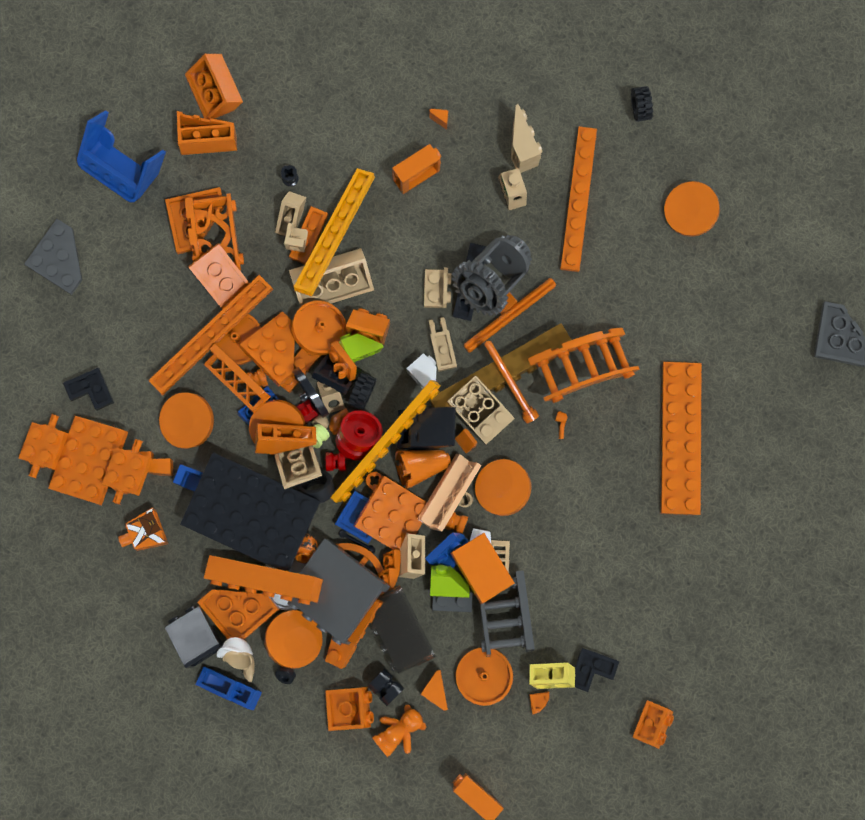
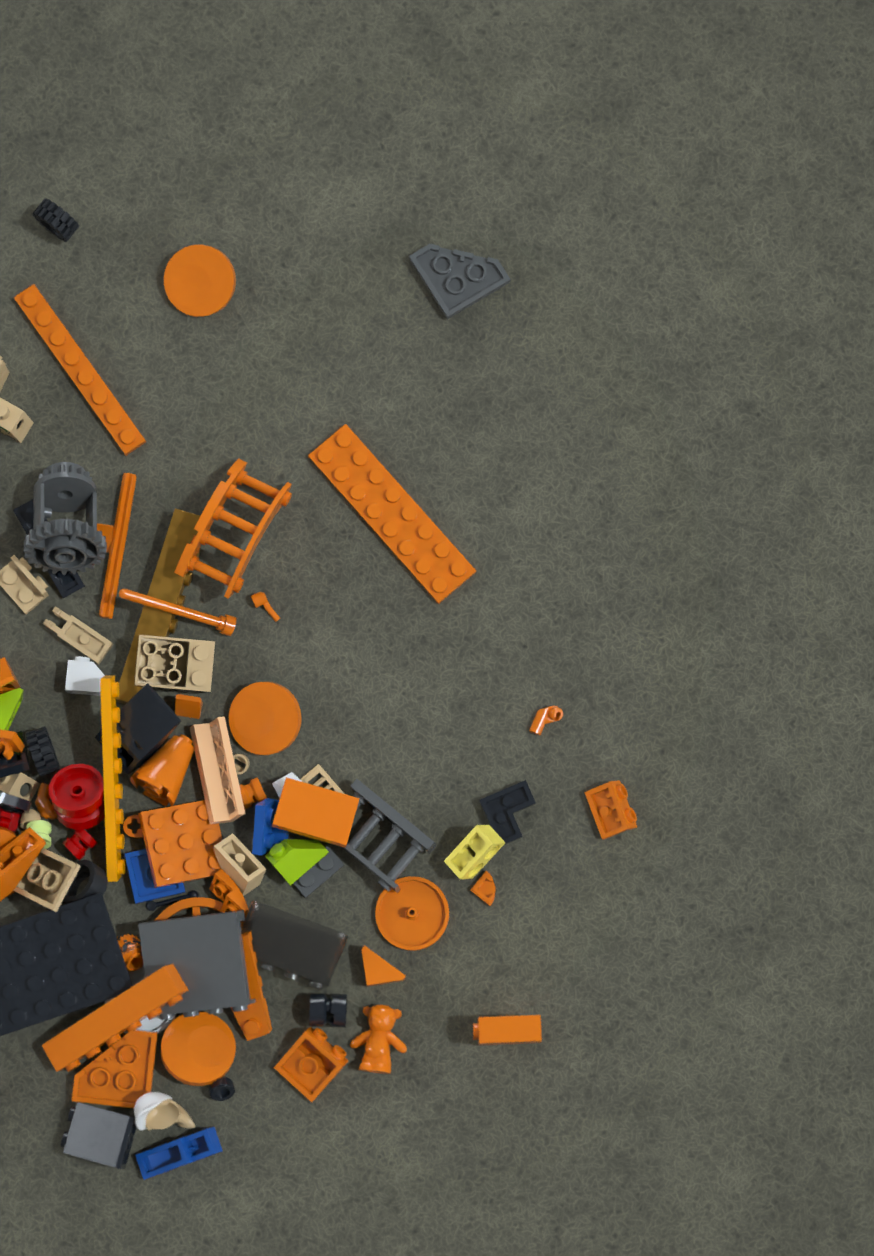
camera: 40 degrees left, 0 degrees up
none -> orange arm [529,705,563,736]

